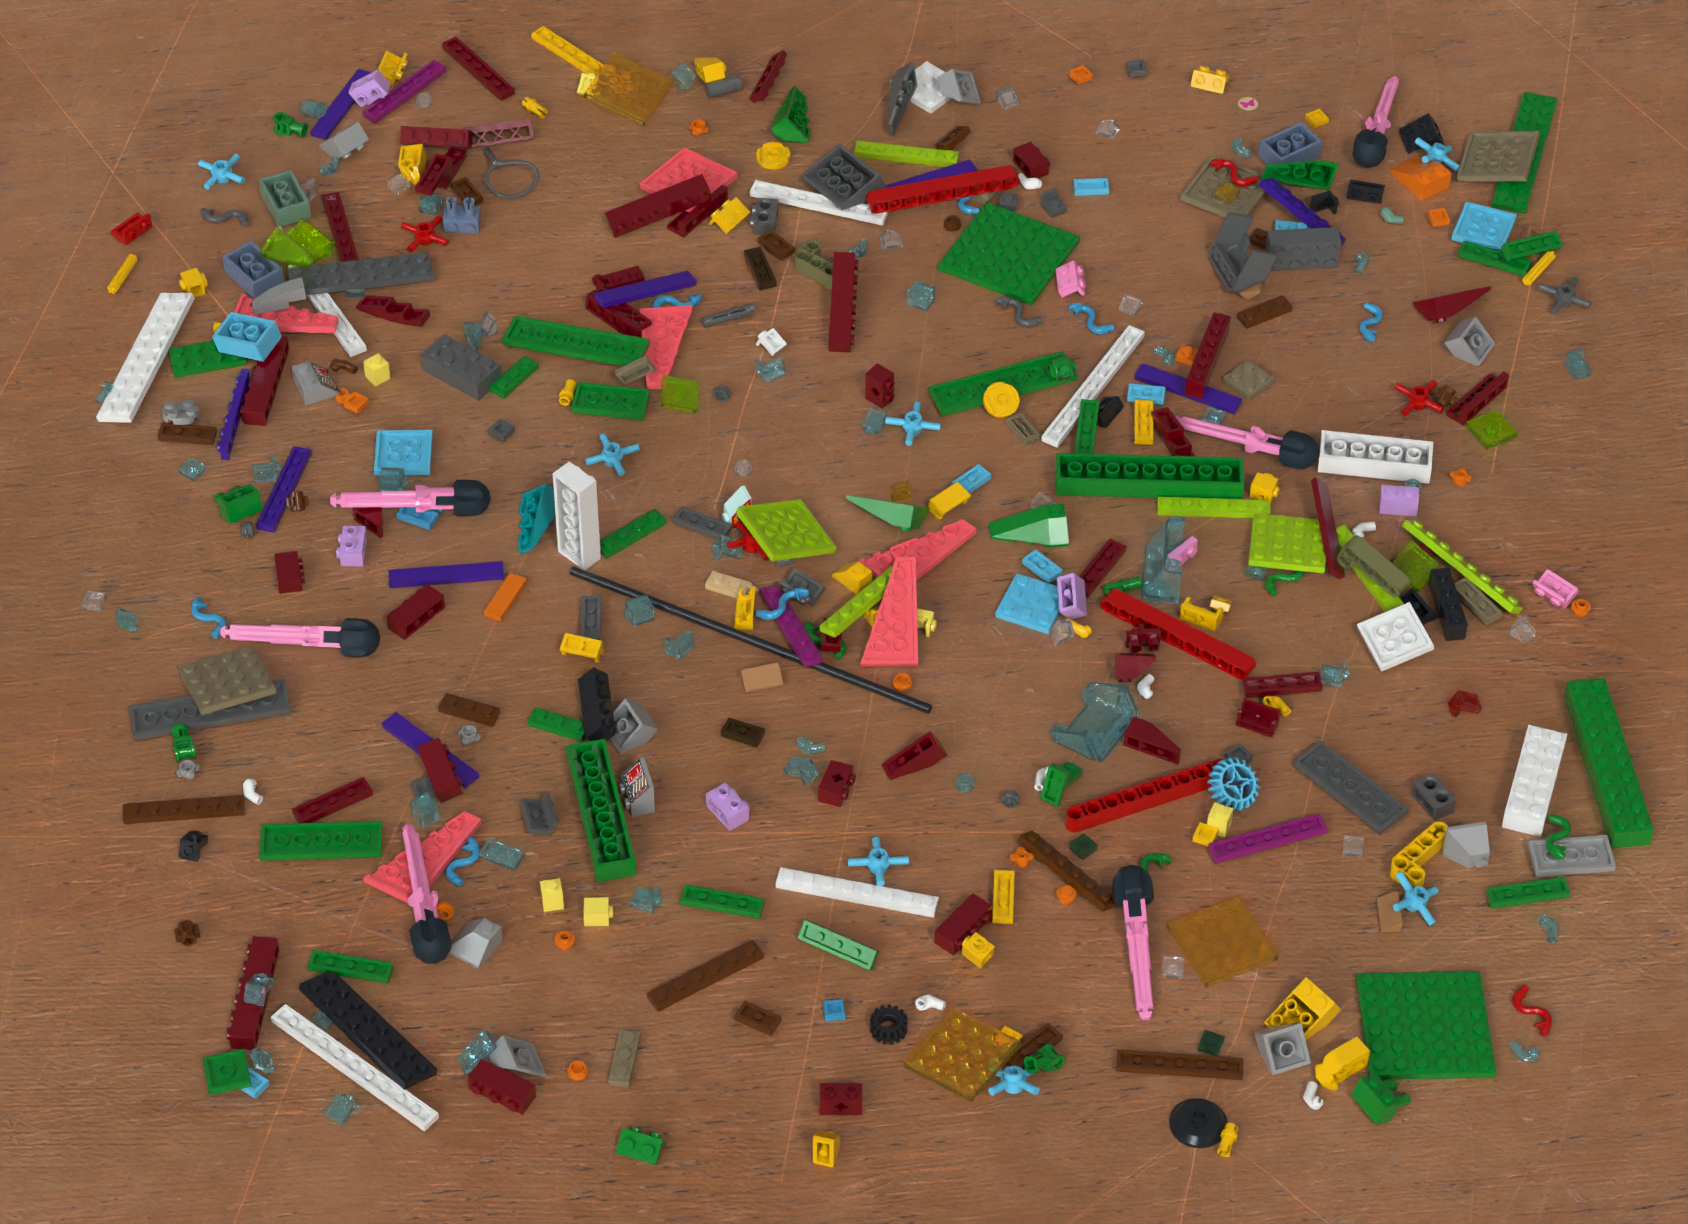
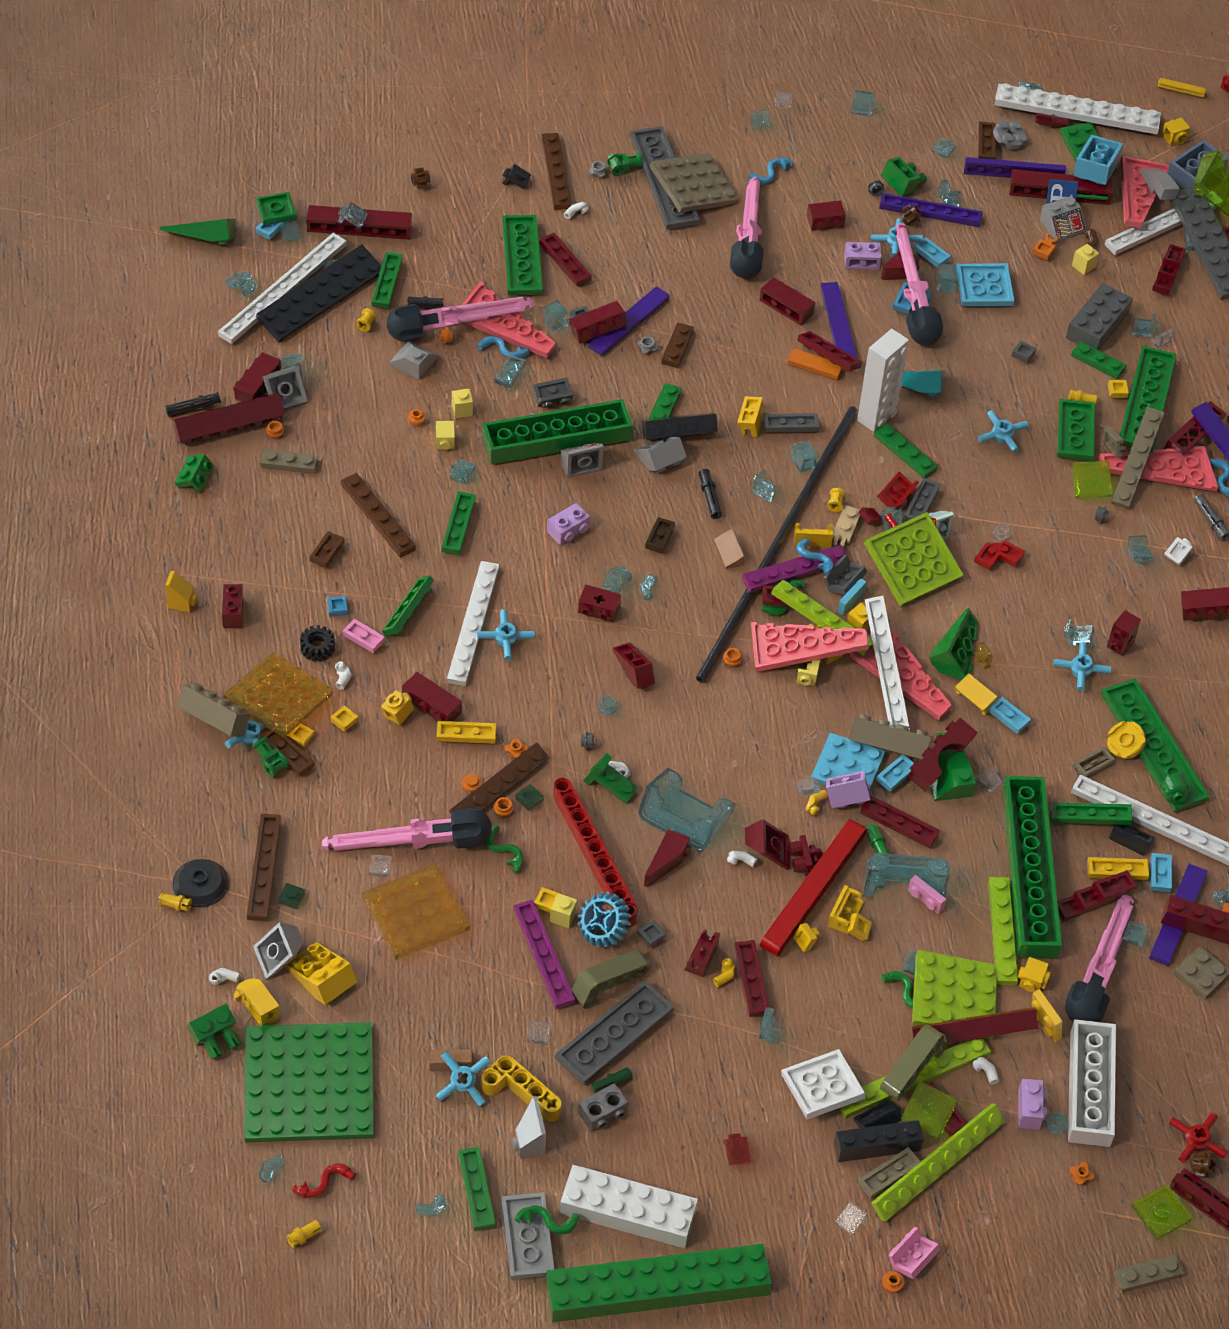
camera: 85 degrees right, 5 degrees up
none -> green wedge [160,218,236,245]
none -> black pin [165,392,221,417]
none -> dark red brick [172,393,285,444]
none -> dark tan brick [177,682,250,736]
none -> yellow pin [286,1220,322,1248]
none -> yellow plate [330,705,358,732]
none -> bright pink plate [343,619,385,653]
none -> yellow bush [355,308,377,332]
none -> black pin [407,296,444,310]
none -> orange plate [494,797,514,817]
none -> olive beam [572,949,651,1009]
none -> dark green axle [591,1067,633,1094]
none -> black pin [698,469,722,519]
none -> yellow tile [793,923,820,953]
none -> dark red plate [797,331,862,372]
none -> yellow bush [827,488,846,512]
none -> medium azure tile [838,579,866,616]
none -> dark tan brick [849,714,931,759]
none -> clear light blue brick [851,90,877,116]
none -> dark red tile [859,507,884,525]
none -> white plate [865,596,910,730]
none -> medium azure bar [871,218,923,258]
none -> red bracket [877,471,919,511]
none -> dark red arch [908,718,978,792]
none -> medium azure plate [914,237,951,269]
none -> red plate [974,540,1025,570]
none -> yellow plate [1031,989,1062,1042]
none -> dark red axle [1035,114,1069,128]
none -> blue piece [1046,179,1108,204]
none -> yellow plate [1108,380,1129,398]
none -> dark tan plate [1111,407,1164,509]
none -> dark tan plate [1114,1254,1184,1293]

